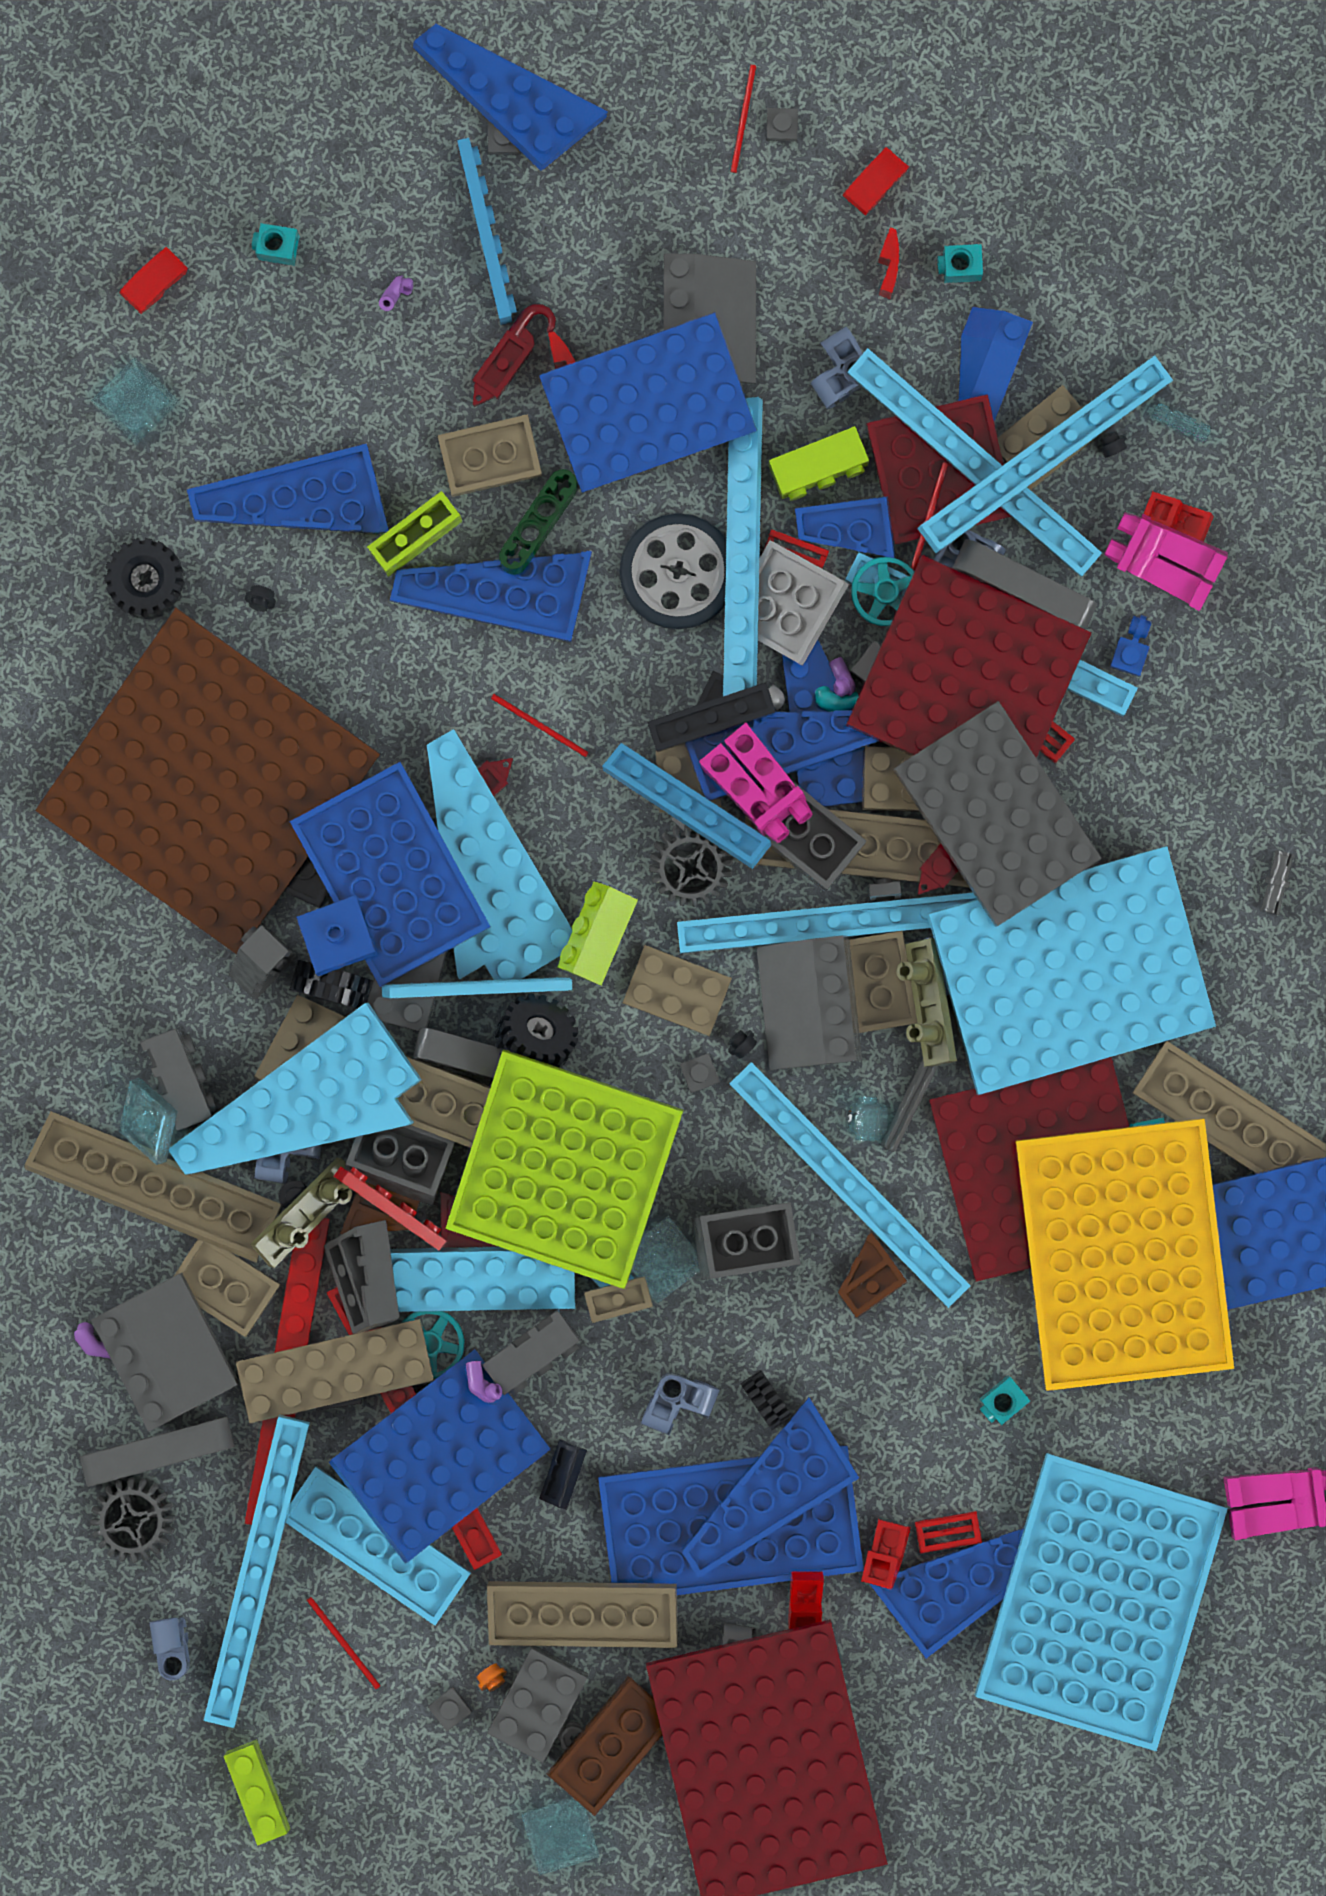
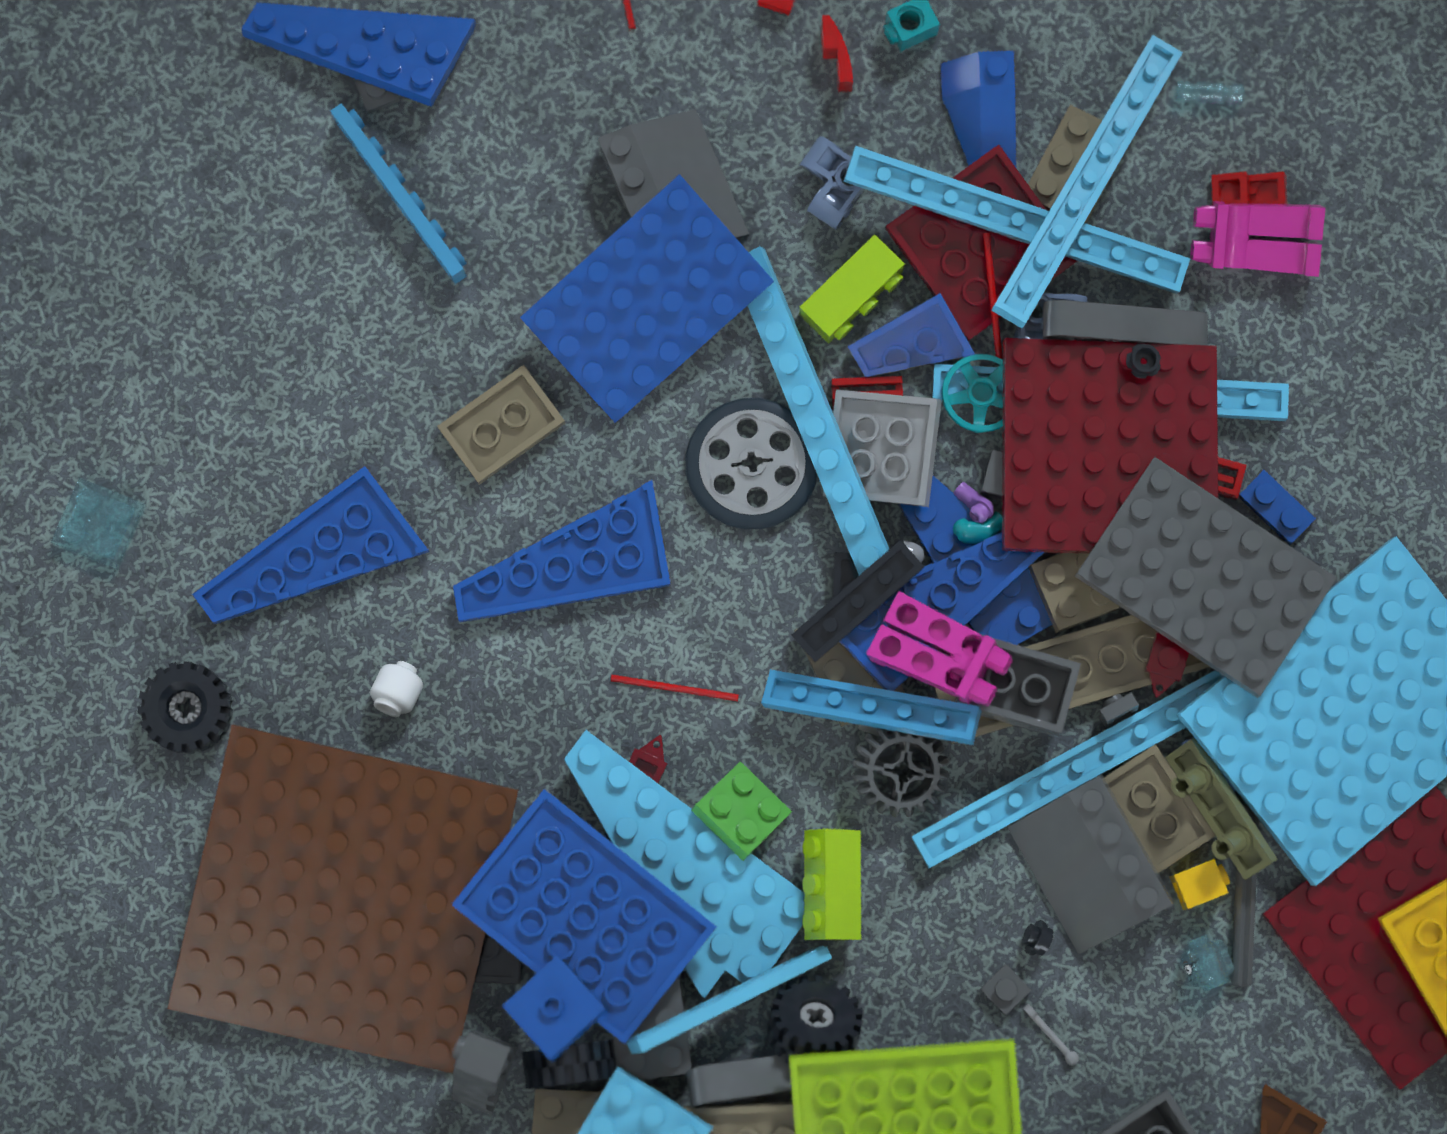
camera: 25 degrees left, 5 degrees down
red slope [119,247,188,314] -> none
black plate [245,585,276,612] -> none
teal brick [252,223,300,266] -> none
lime brick [367,491,462,577] -> none
medium lavender arm [379,275,413,311] -> none
dark red plate [472,304,556,407] -> none
dark green beam [499,469,577,575] -> none
red slope [548,332,576,369] -> none
dark tan plate [623,945,732,1037] -> none
medium azure plate [729,1062,970,1308] -> none
black plate [1097,431,1127,458] -> none
blue plate [1110,615,1151,677] -> none
none -> white head [370,661,423,717]
none -> bright green plate [691,761,792,861]
none -> light grey hinge [1023,1004,1079,1066]
none -> black plate [1126,344,1161,379]
none -> yellow brick [1169,859,1230,910]
none -> blue plate [1238,470,1316,546]

